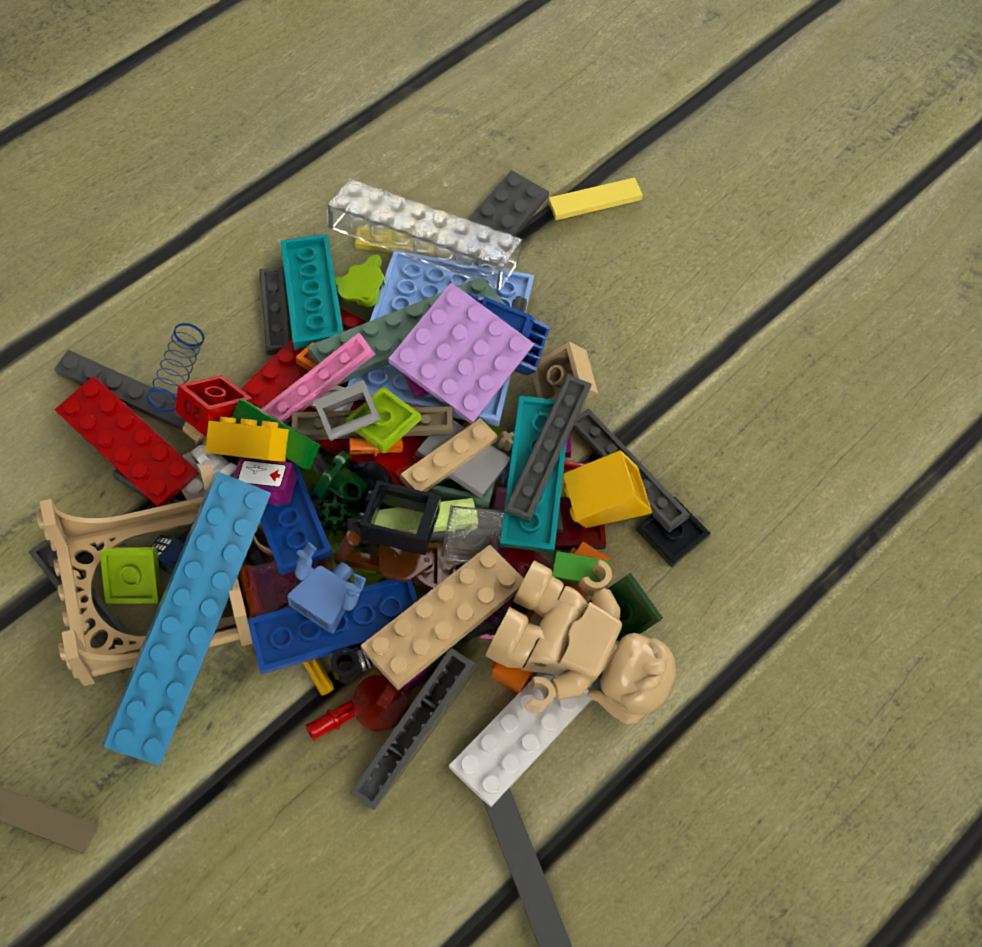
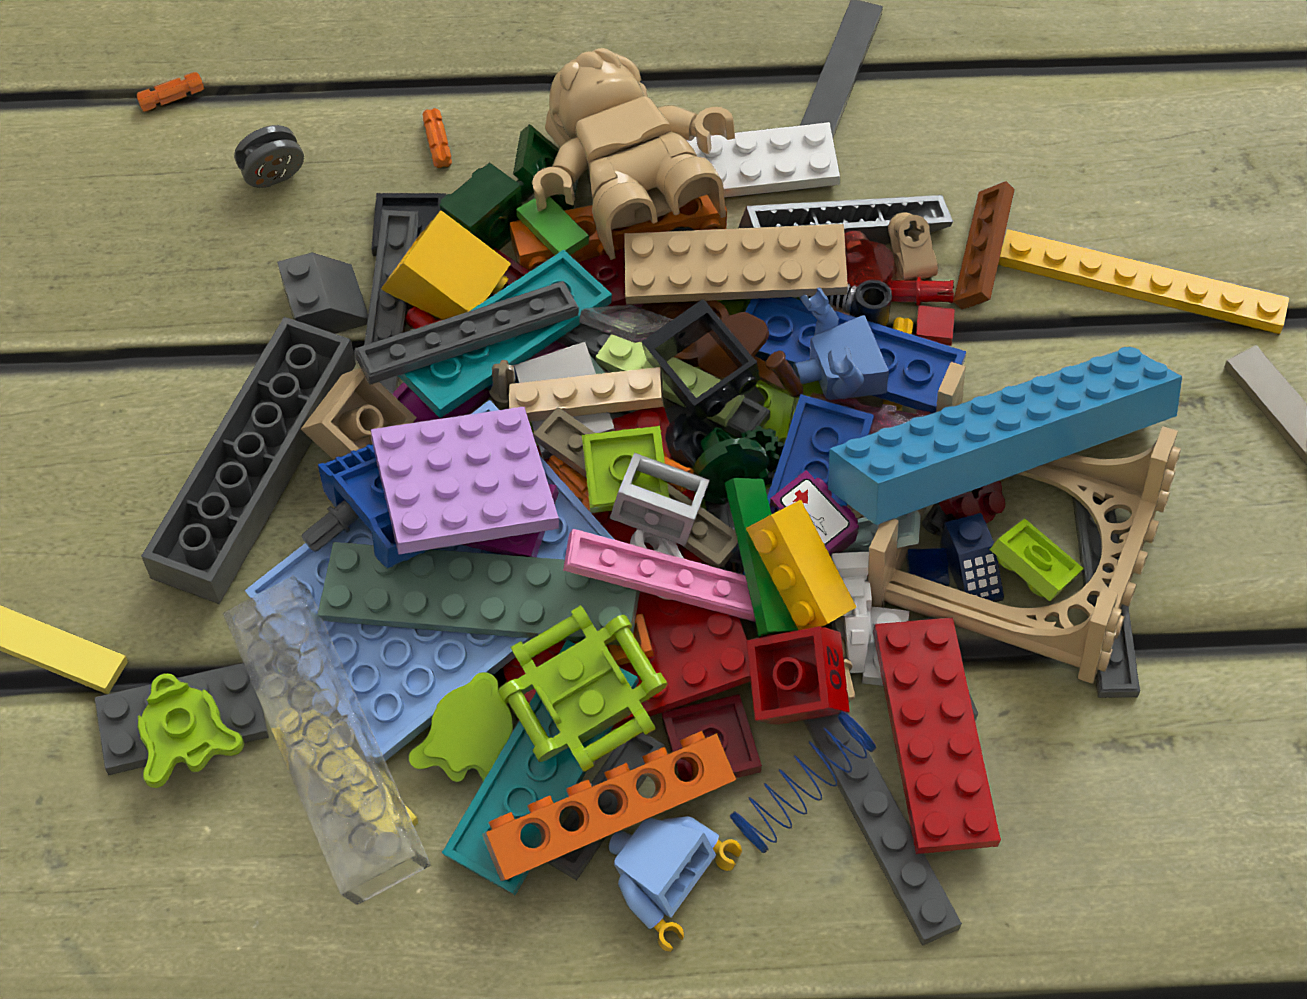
camera: 135 degrees left, 5 degrees down
none -> orange axle [137,72,204,112]
none -> lime tile [138,674,244,788]
none -> dark grey brick [141,317,356,604]
none -> dark grey head [234,125,304,188]
none -> dark grey slope [277,252,368,334]
none -> orange axle [422,108,452,168]
none -> dark green container [439,162,522,250]
none -> orange brick [482,731,736,881]
none -> lime brick [498,605,668,772]
none -> light blue torso [609,816,742,952]
none -> dark red plate [662,694,762,782]
none -> tan piece [888,212,938,281]
none -> red tile [916,305,955,346]
none -> dark orange plate [953,181,1015,310]
none -> yellow plate [998,229,1289,334]

